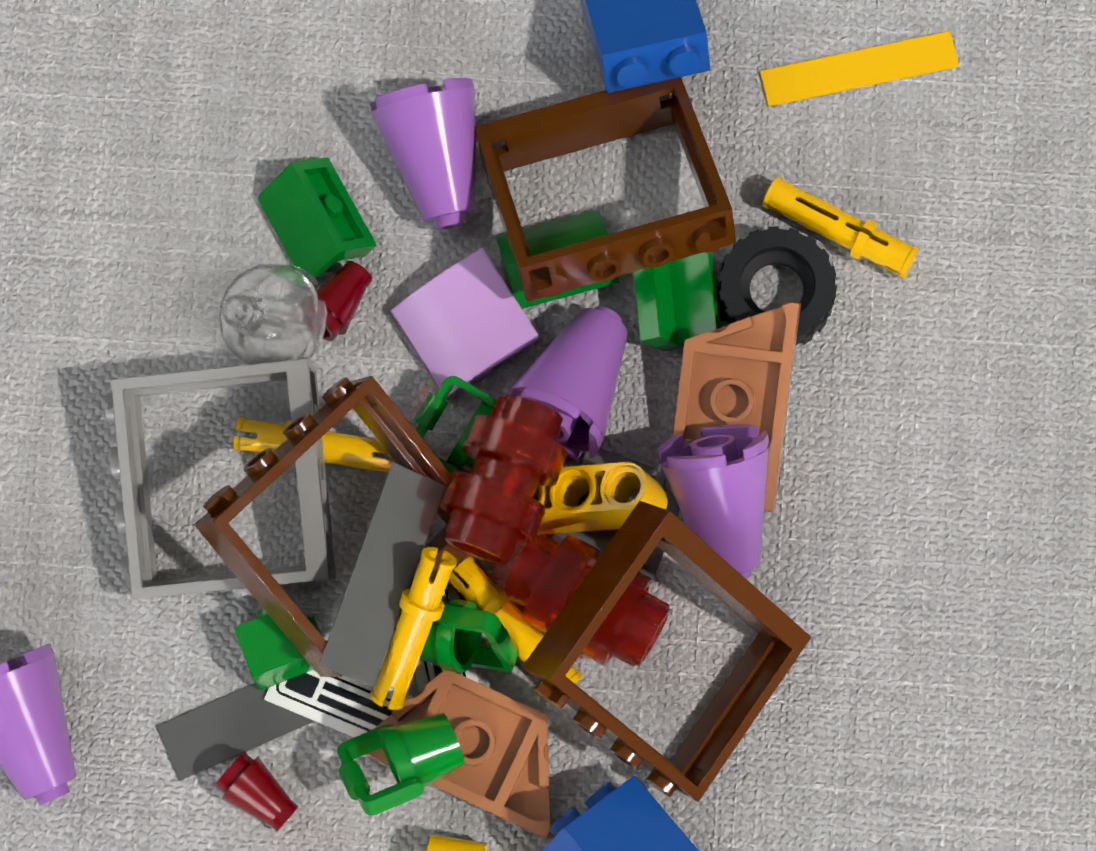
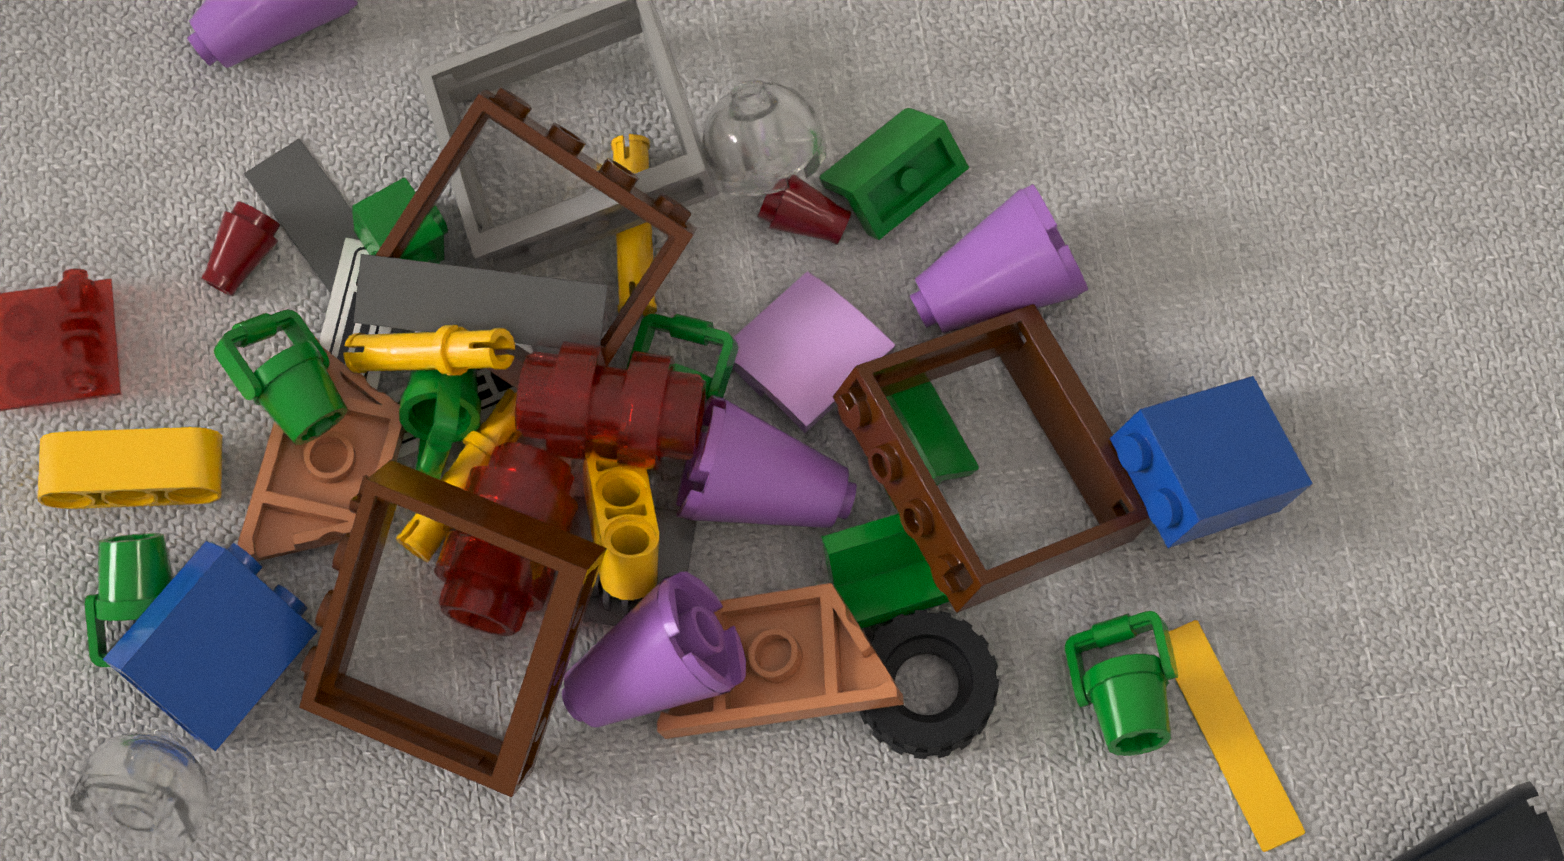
camera: 70 degrees right, 5 degrees down
yellow pin [762,176,920,279] -> none
none -> green piece [1065,611,1178,756]

